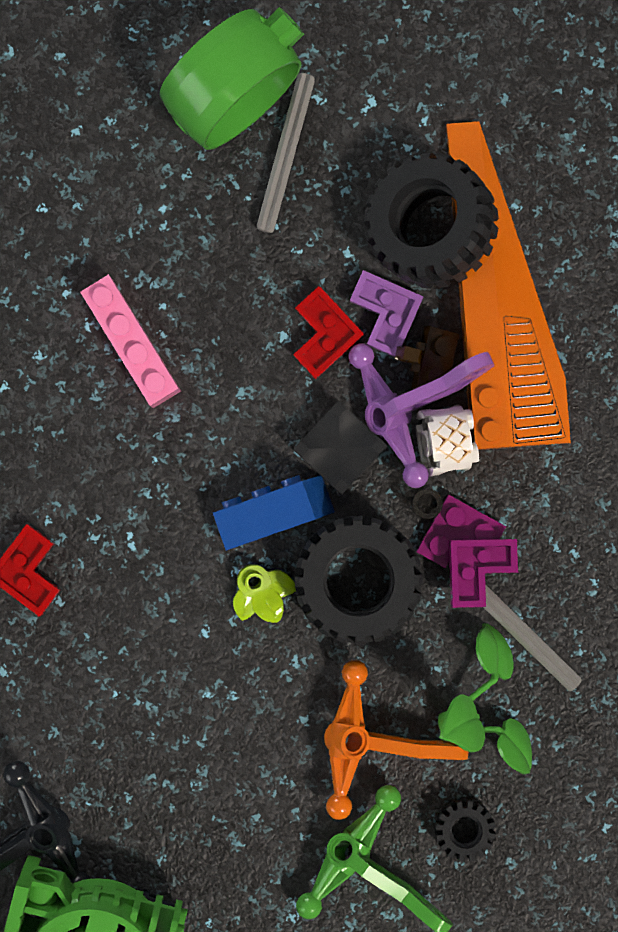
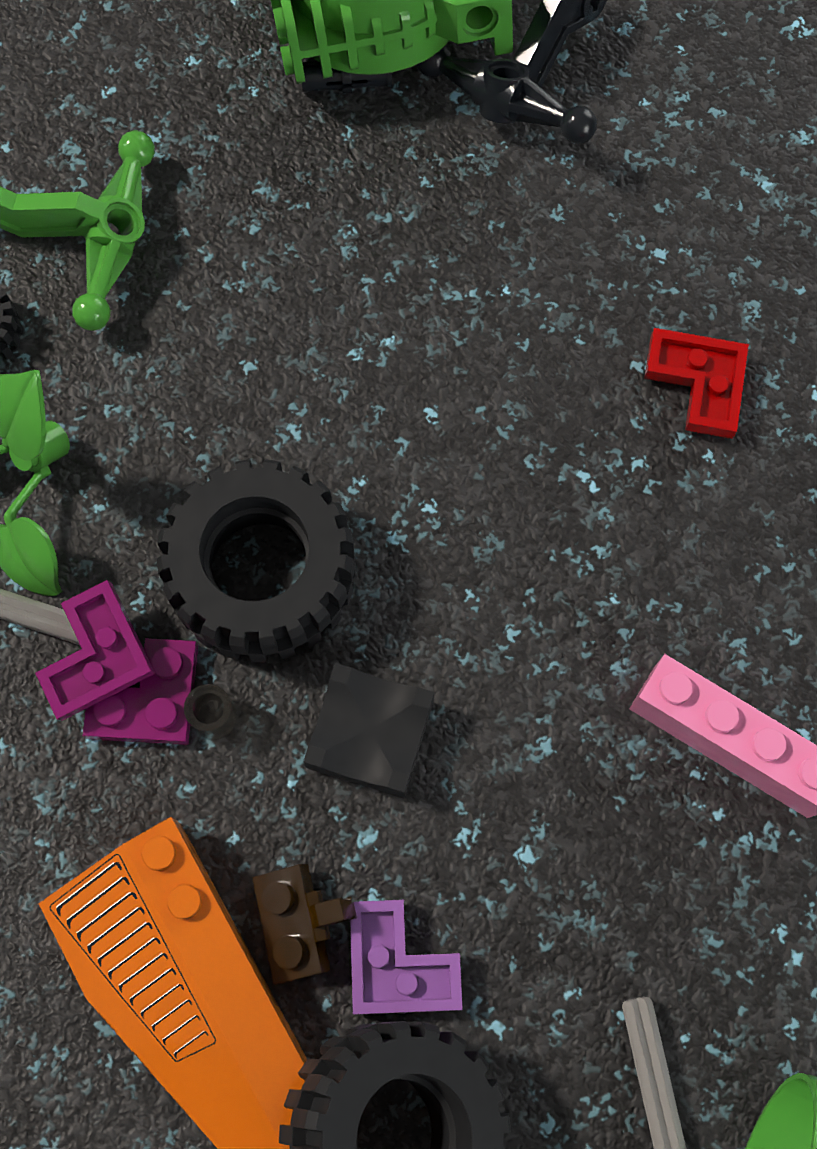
camera: 155 degrees right, 15 degrees down
blue wedge [213,475,335,550] -> none
lime plate [233,564,296,623] -> none
red plate [293,286,364,380] -> none
orange piece [324,660,469,820] -> none
medium lavender piece [348,343,495,488] -> none
white brick [416,404,479,476] -> none

